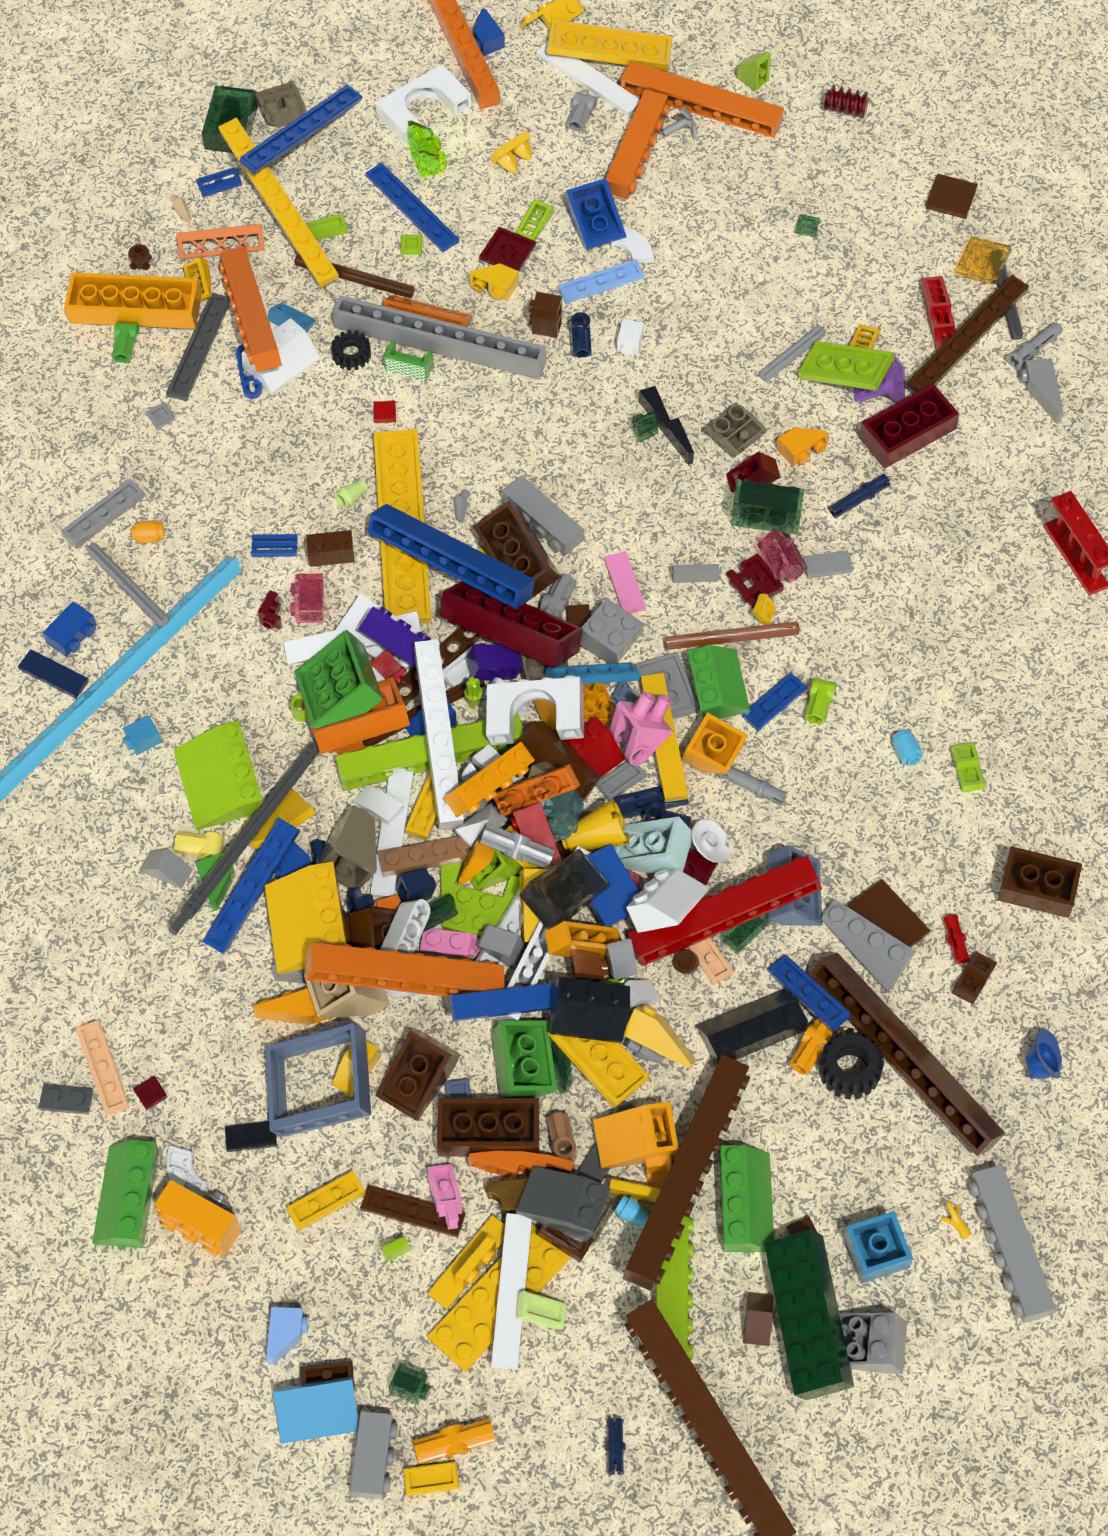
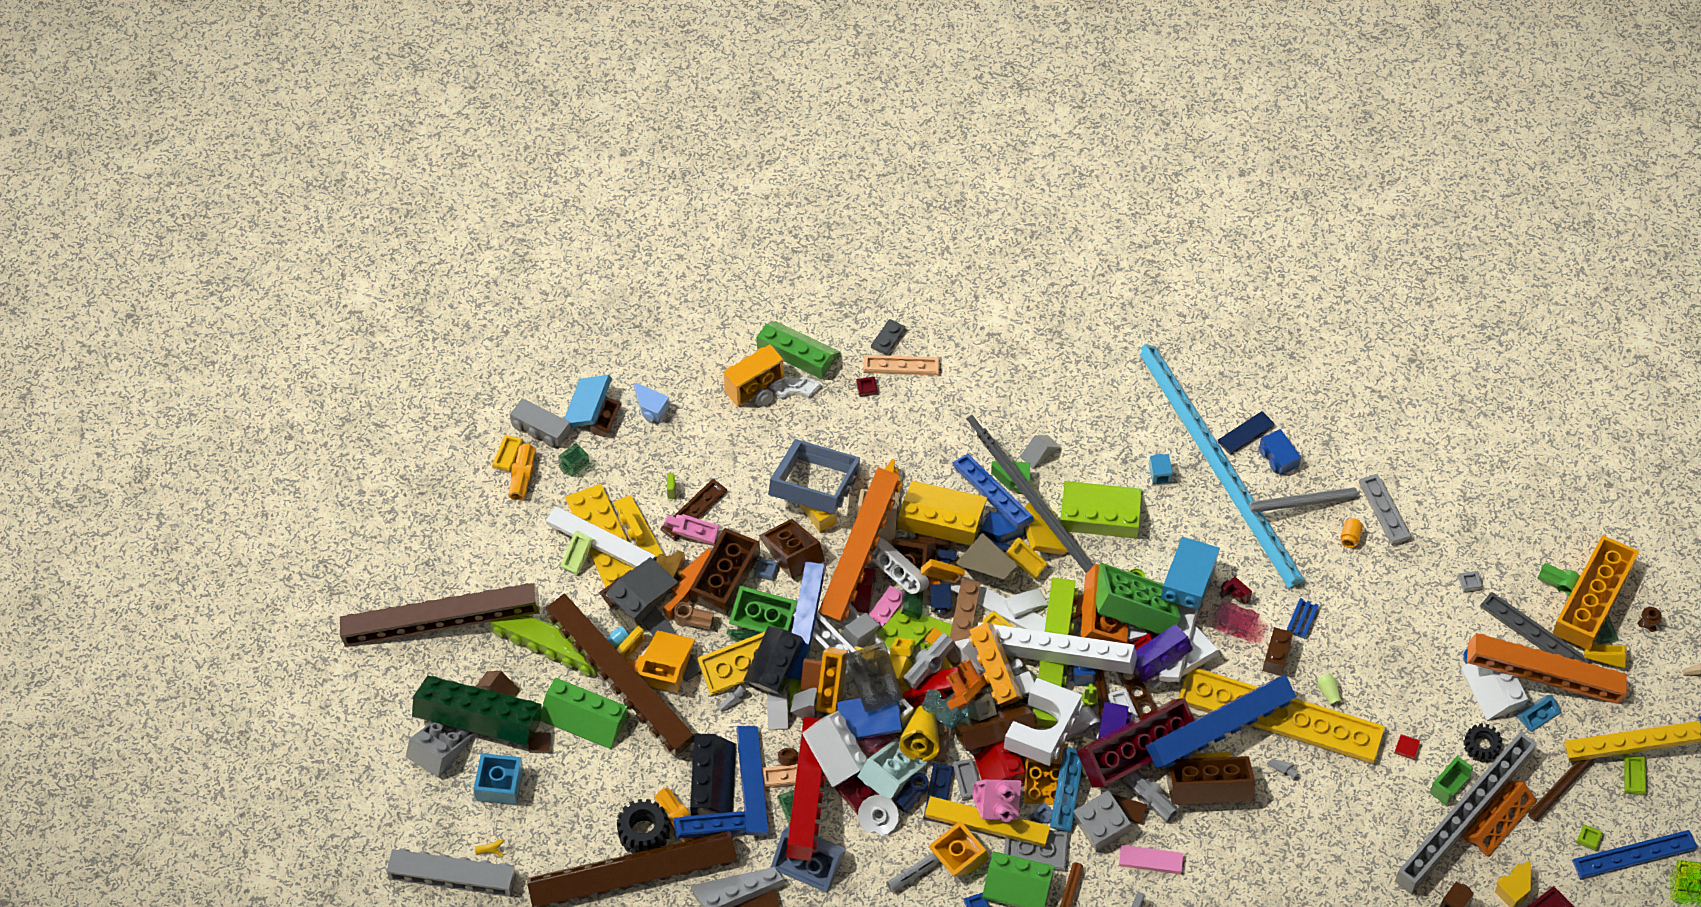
camera: 115 degrees right, 5 degrees down
light yellow piece [174,832,225,859] -> none
orange fence [176,224,264,259] -> none
black tile [225,1121,277,1152] -> none
yellow plate [286,1170,366,1232] -> none
light grey brick [502,475,584,556] -> none
dark blue pin [605,1418,626,1475] -> none
yellow slope [624,1004,696,1068] -> none
none -> blue tile [736,725,768,836]
none -> yellow tile [890,638,915,656]
none -> light orange tile [921,559,965,584]
none -> yellow tile [1006,538,1048,579]
none -> dark azure slope [1160,536,1220,610]

